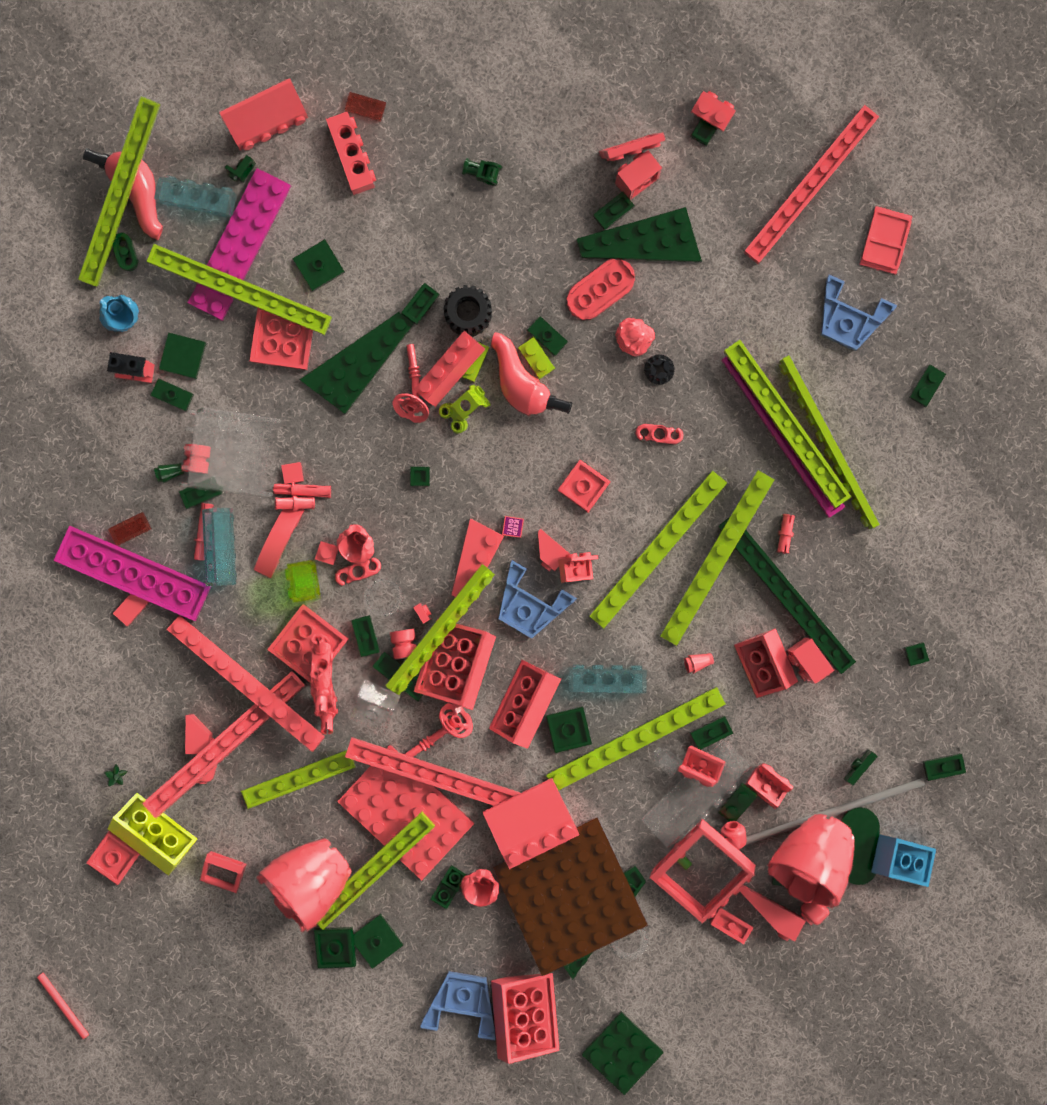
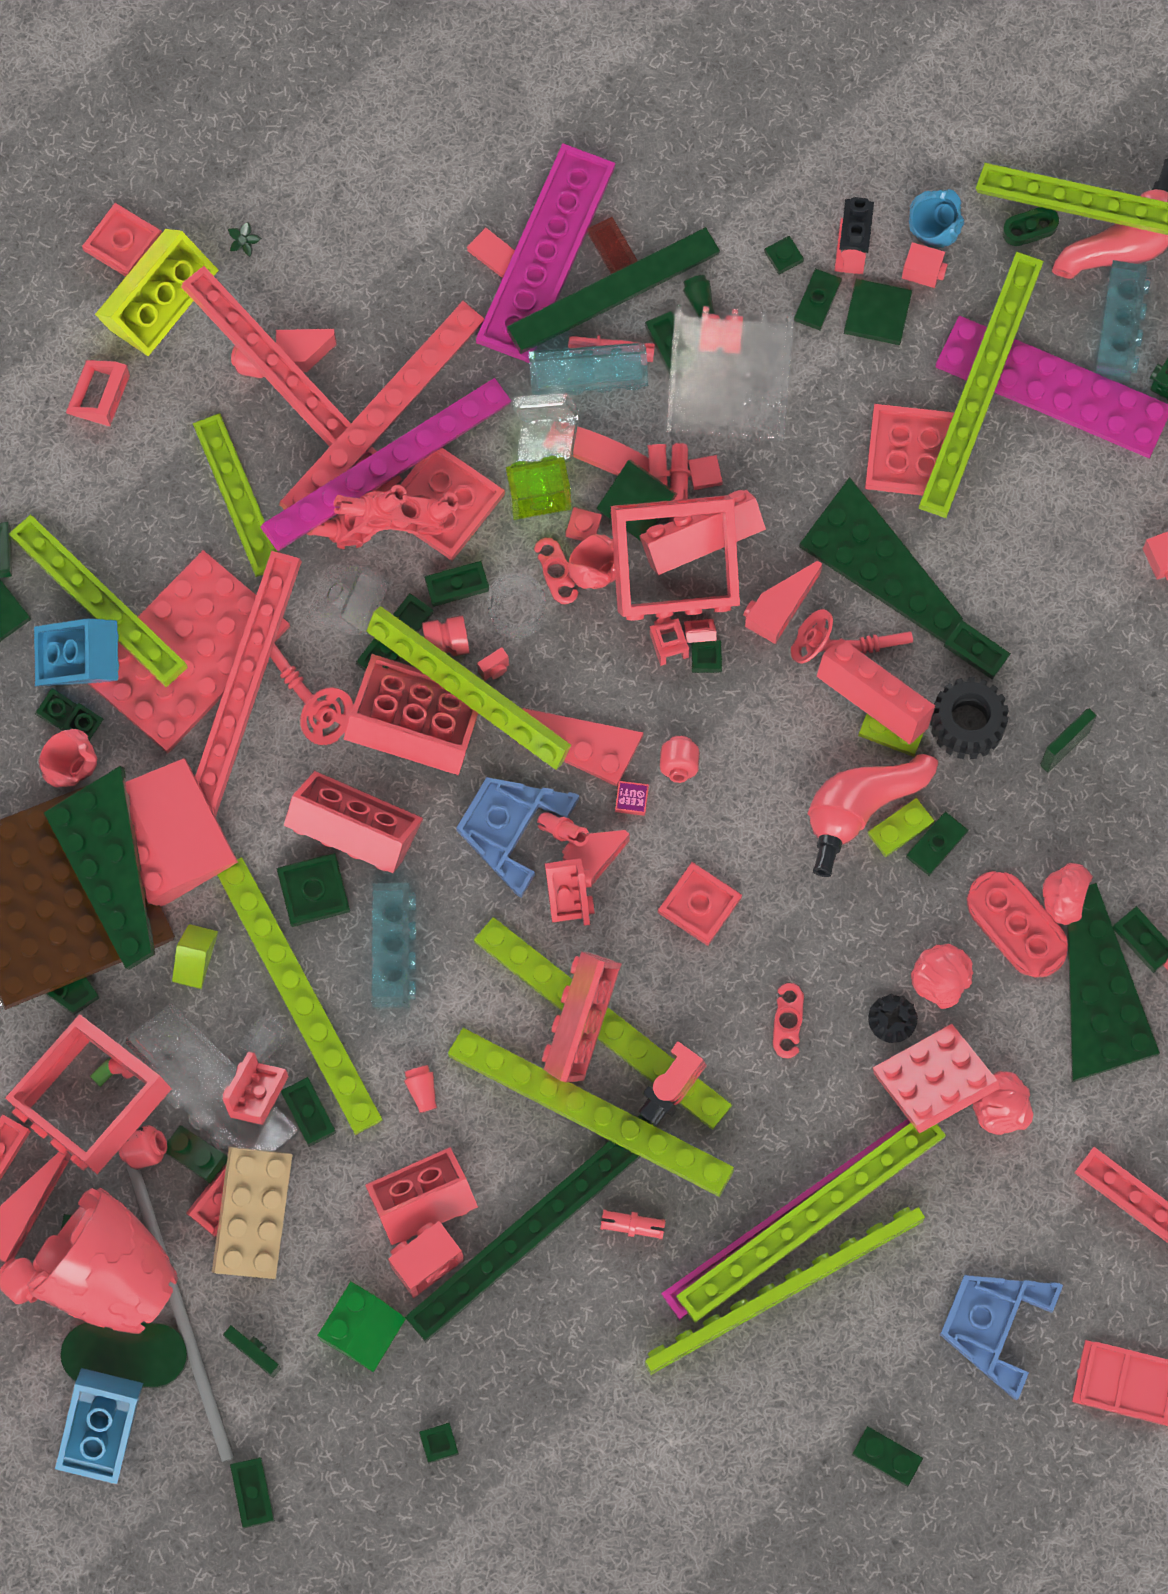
camera: 90 degrees right, 15 degrees down
coral piece [256,838,352,933] -> none
dark green plate [292,239,345,292] -> none
lime piece [439,385,491,434] -> none
none -> dark azure slope [34,618,119,686]
none -> dark green wing [44,765,155,970]
none -> lime slope [172,924,218,989]
none -> tan plate [212,1147,292,1279]
none -> dark pink plate [260,378,511,551]
none -> green slope [317,1281,406,1373]
none -> dark green tile [506,227,720,354]
none -> clear bracket [512,393,580,466]
none -> coral pin [537,812,589,847]
none -> coral slope [542,951,622,1083]
none -> dark green tile [596,460,677,541]
none -> coral window [611,495,740,621]
none -> coral brick [639,490,766,575]
none -> coral hips [639,1041,707,1126]
none -> coral window [650,617,689,666]
none -> coral head [660,736,700,783]
none -> coral tile [684,619,717,643]
none -> coral slope [743,561,822,644]
none -> dark green plate [764,236,804,275]
none -> coral plate [873,1024,1000,1133]
none -> coral brick [902,242,948,288]
none -> coral hair [973,1071,1033,1135]
none -> dark green tile [1040,708,1097,773]
none -> coral hair [1043,863,1093,925]

